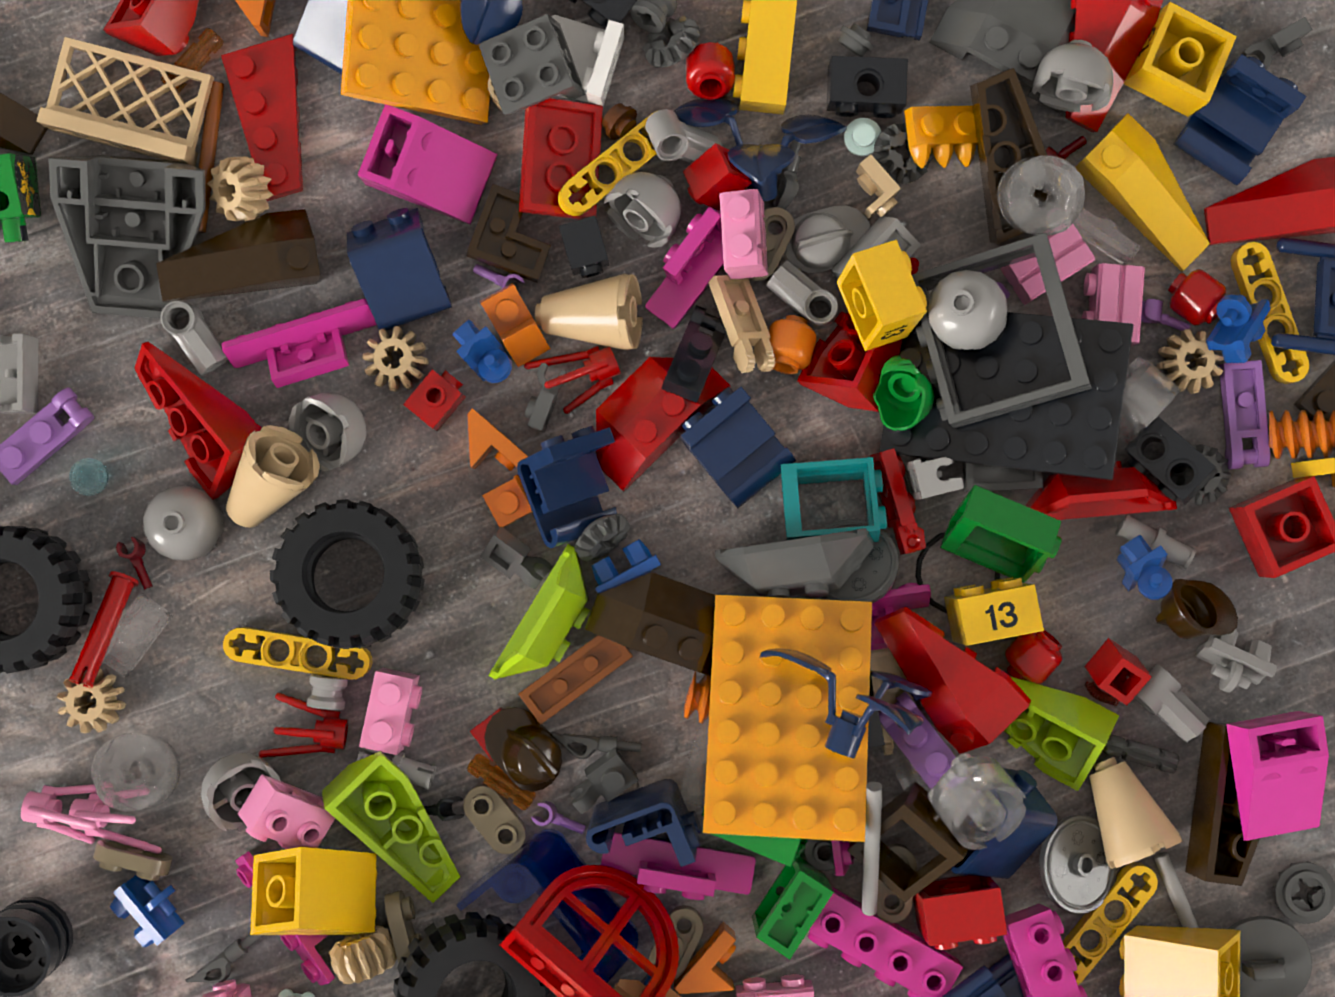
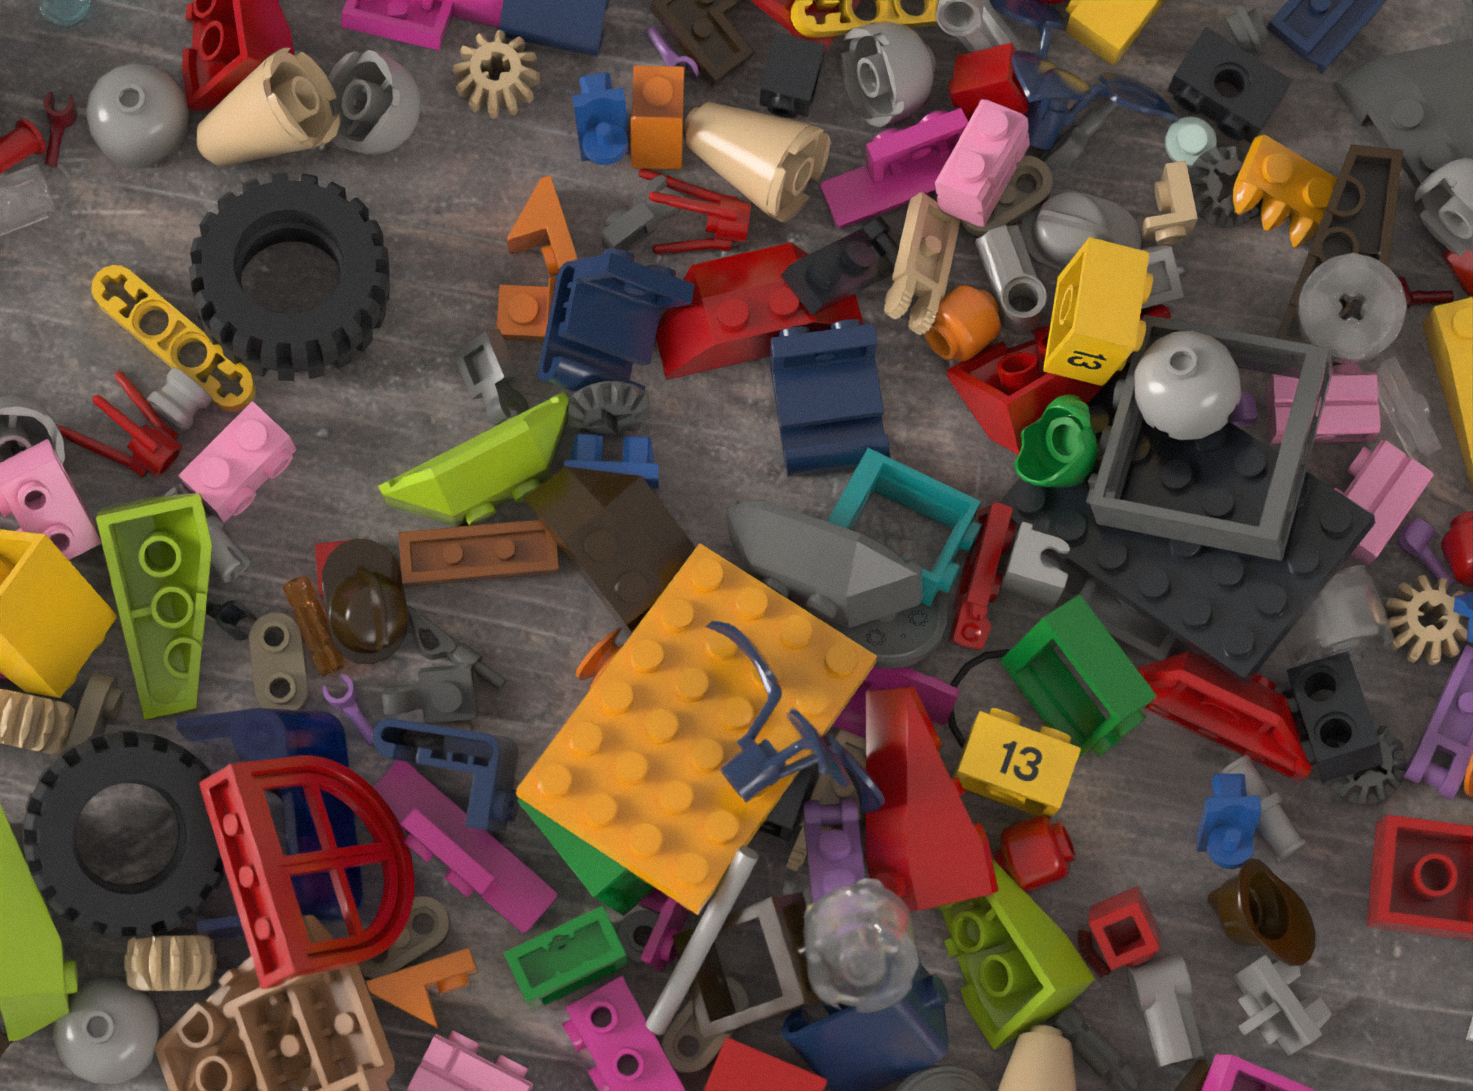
camera: 30 degrees right, 10 degrees down
red brick [403,369,466,431] -> none

